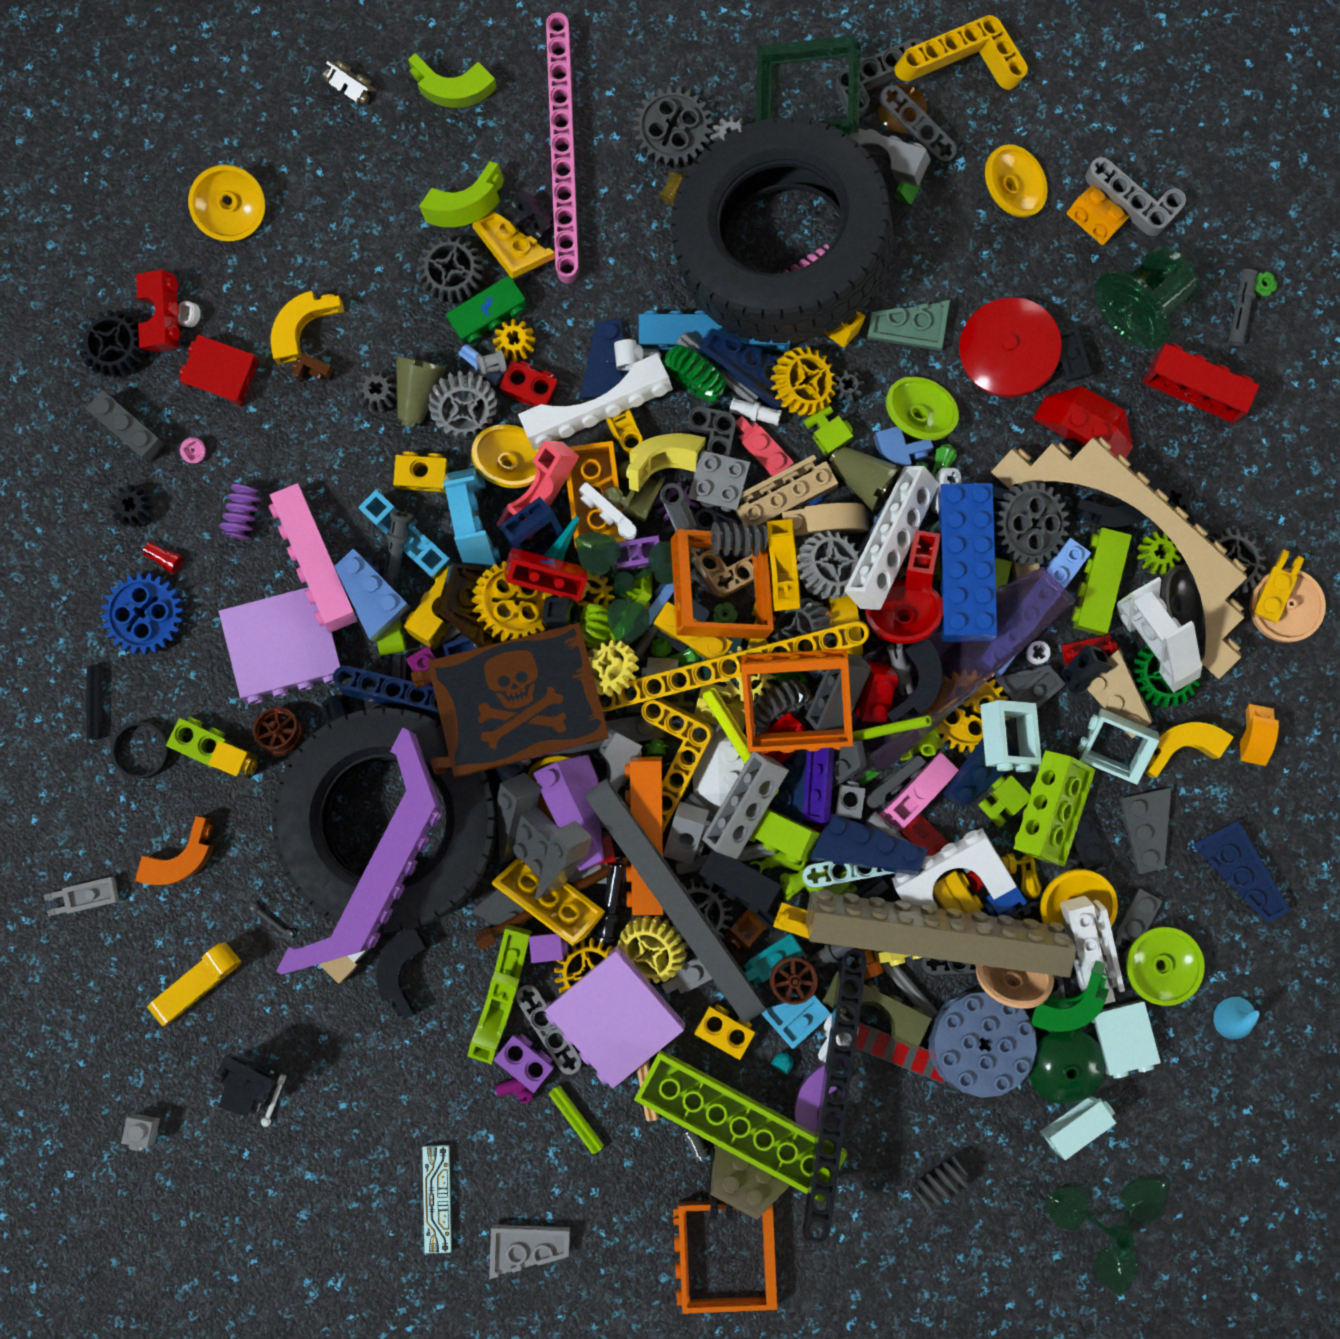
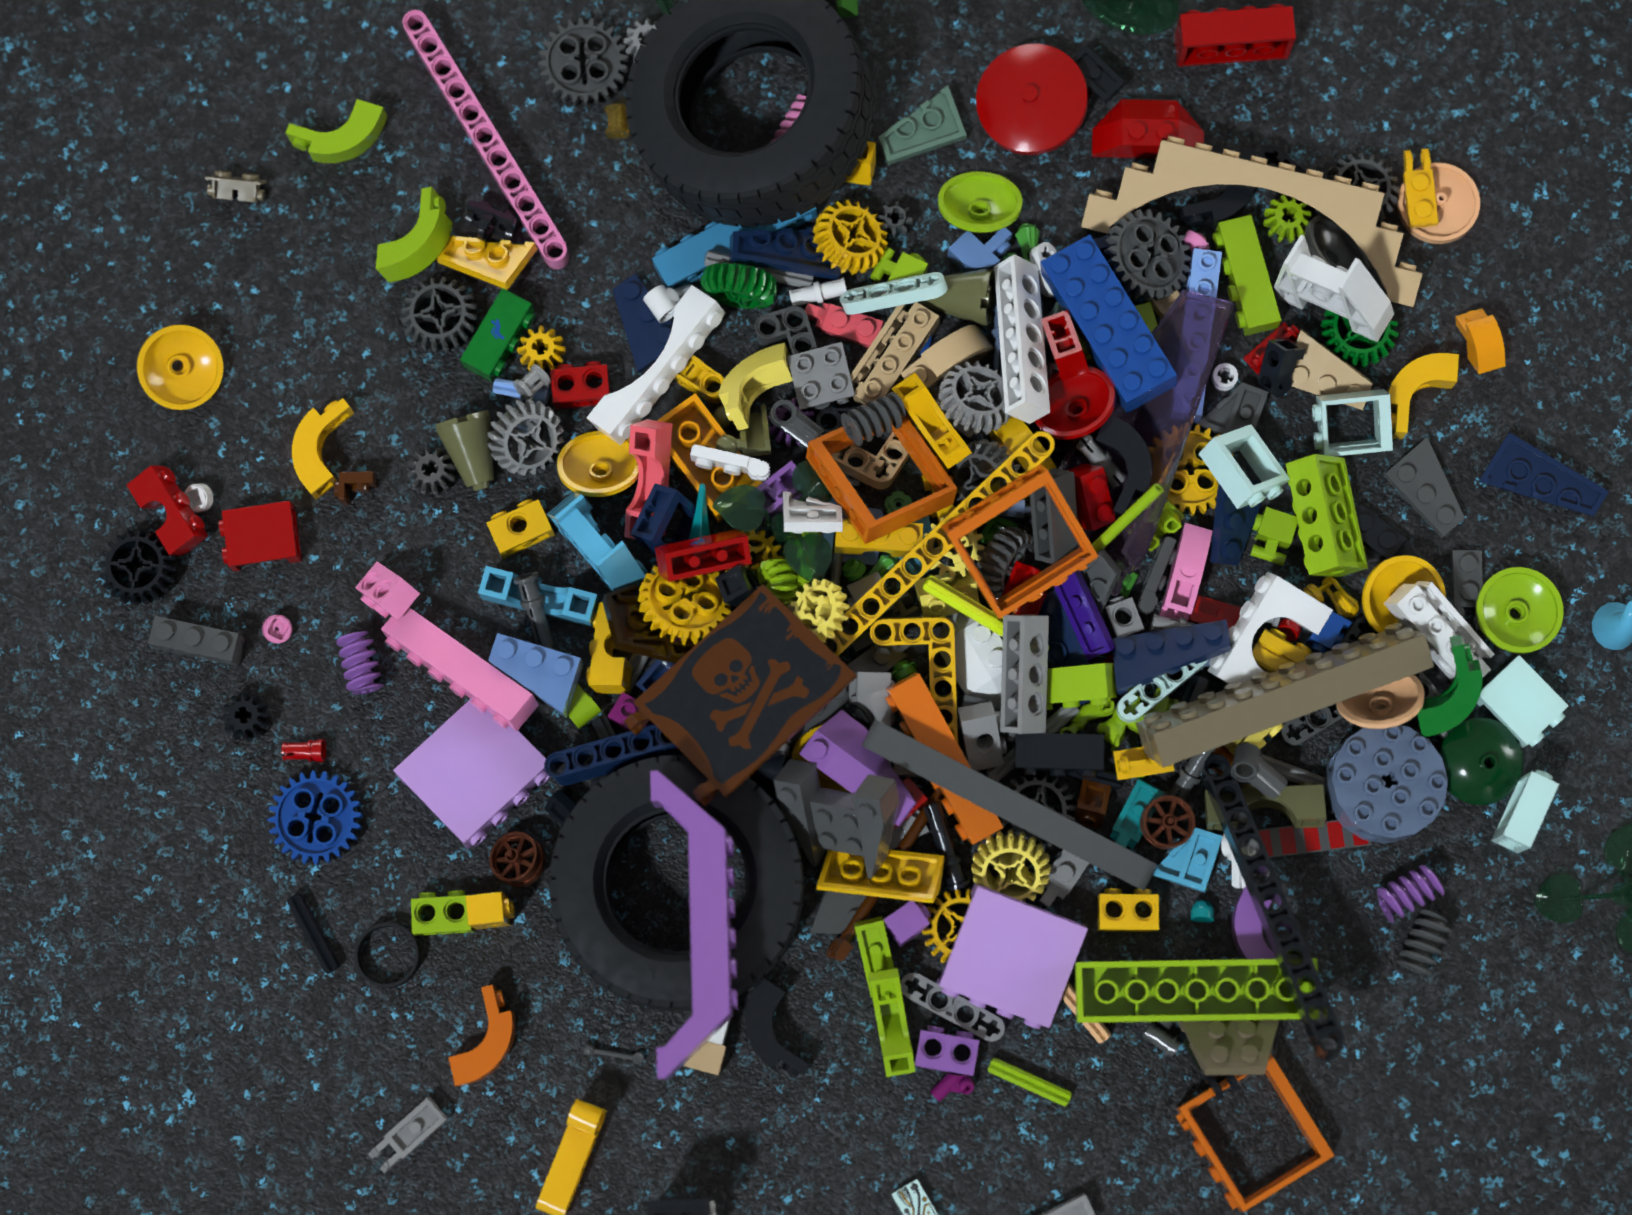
camera: 25 degrees left, 5 degrees down
none -> bright pink brick [355,562,420,620]
none -> white wing [783,491,843,533]
none -> light aqua beam [840,272,948,315]
none -> bright pink tile [1182,230,1210,252]
none -> dark grey piece [1231,743,1287,800]
none -> medium lavender piece [1377,864,1444,923]

